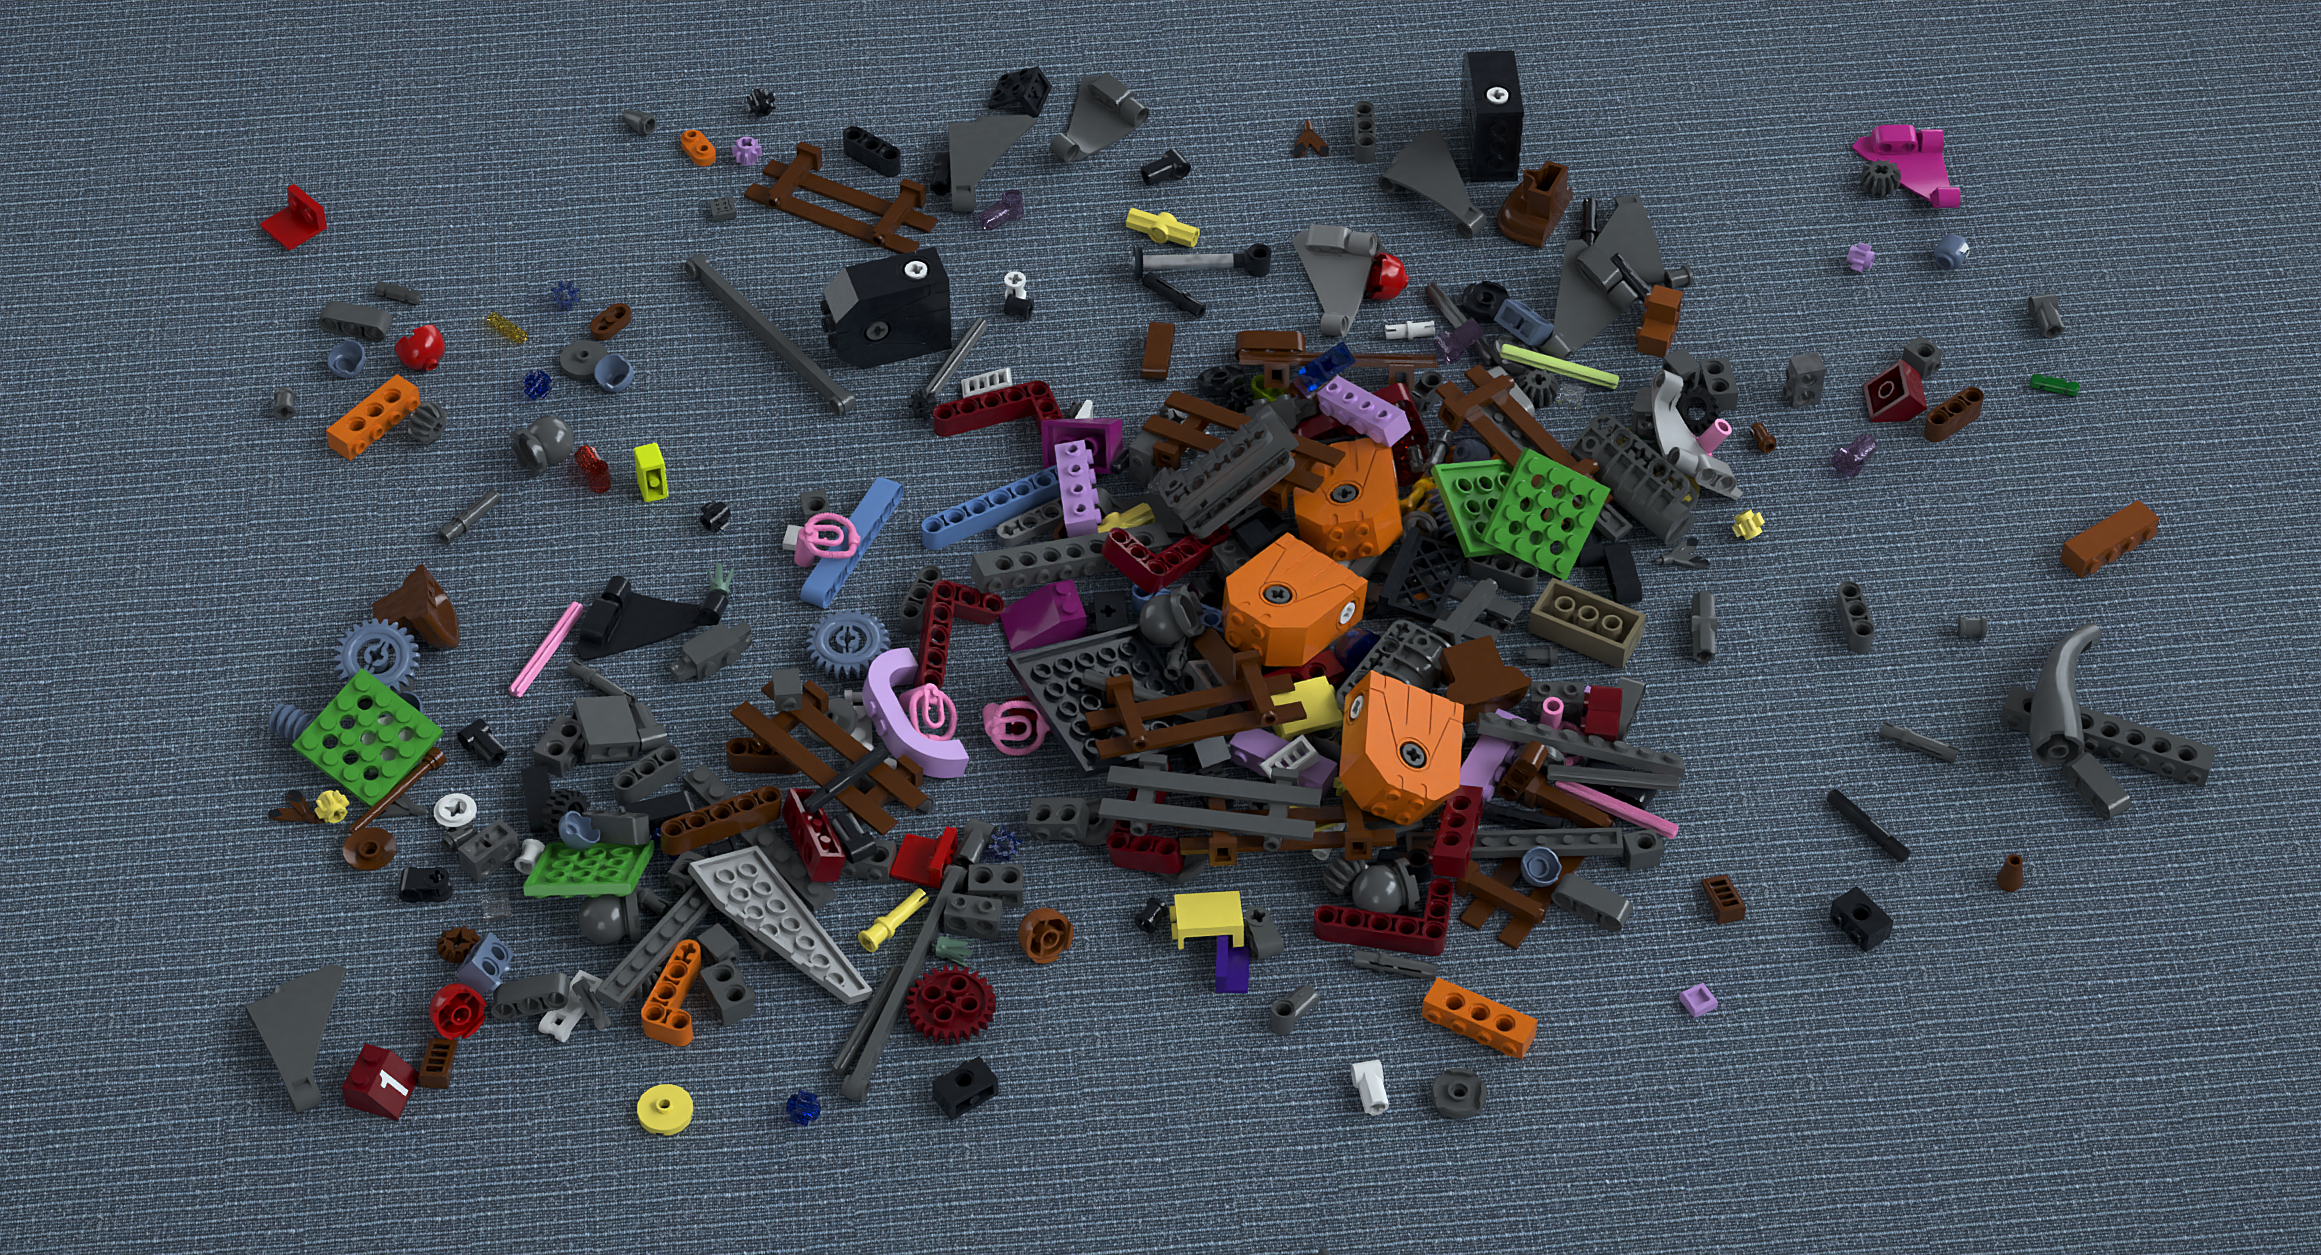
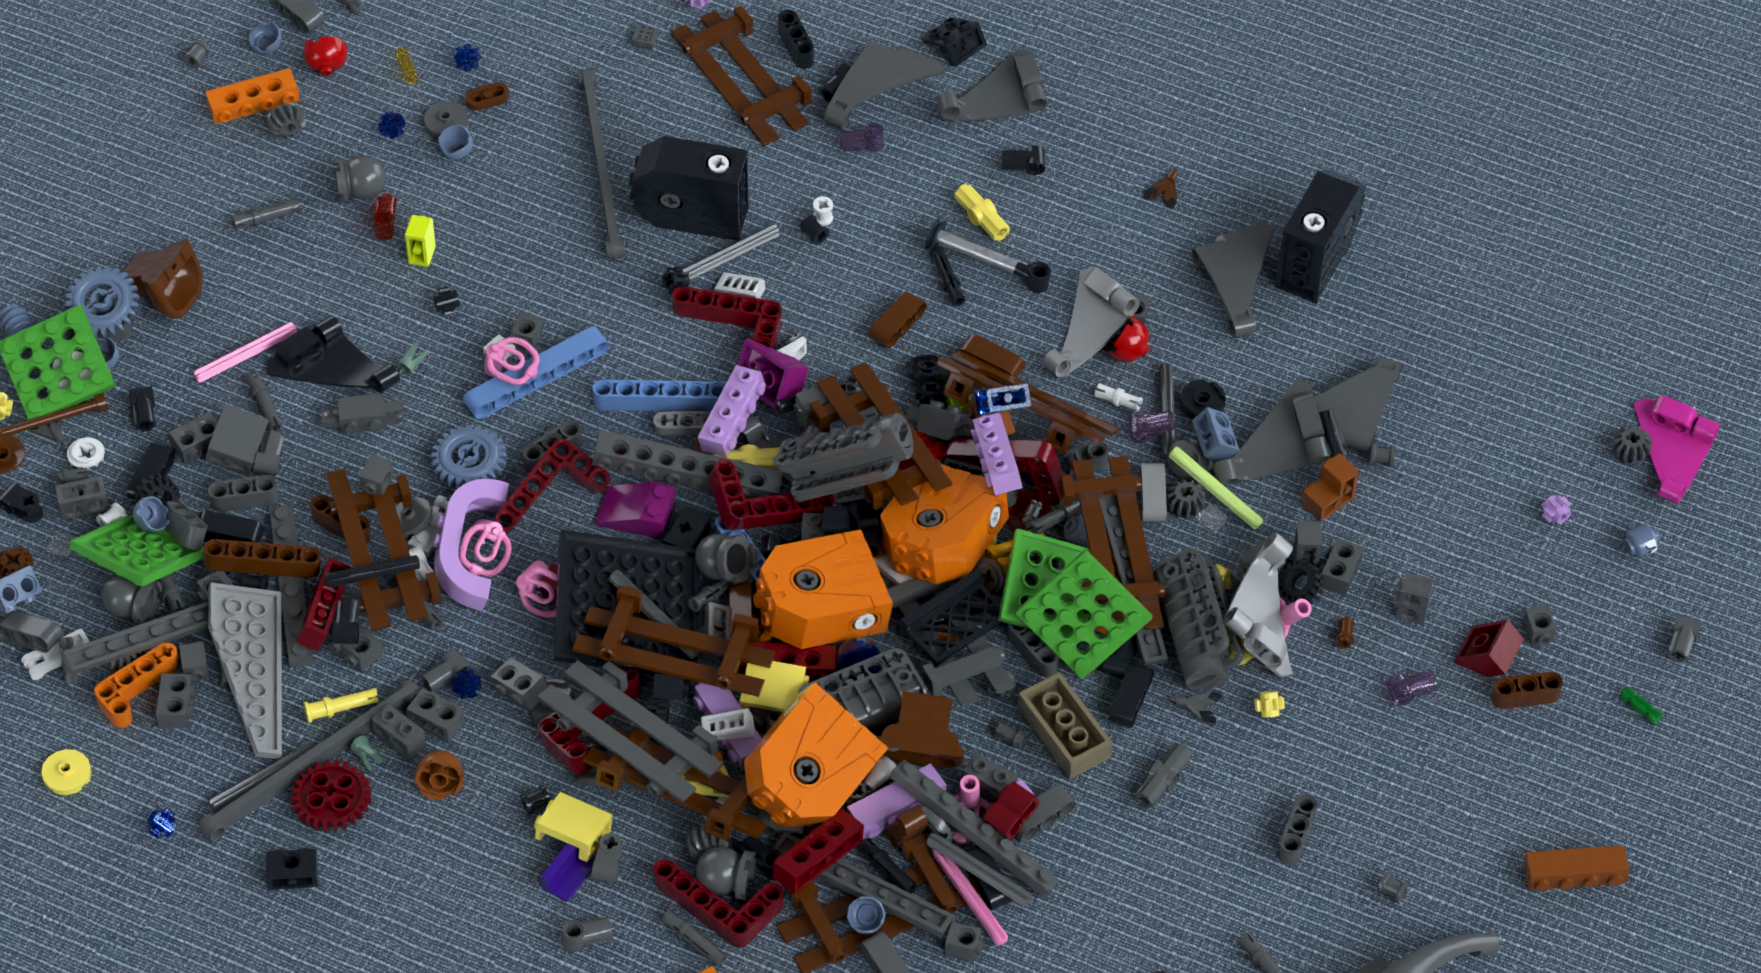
camera: 30 degrees right, 5 degrees up
red bracket [890,826,957,889] -> none
dark grey beam [1353,100,1376,164] -> none
reddish brown piece [1496,160,1573,249] -> none
black pin [1580,198,1599,246] -> none

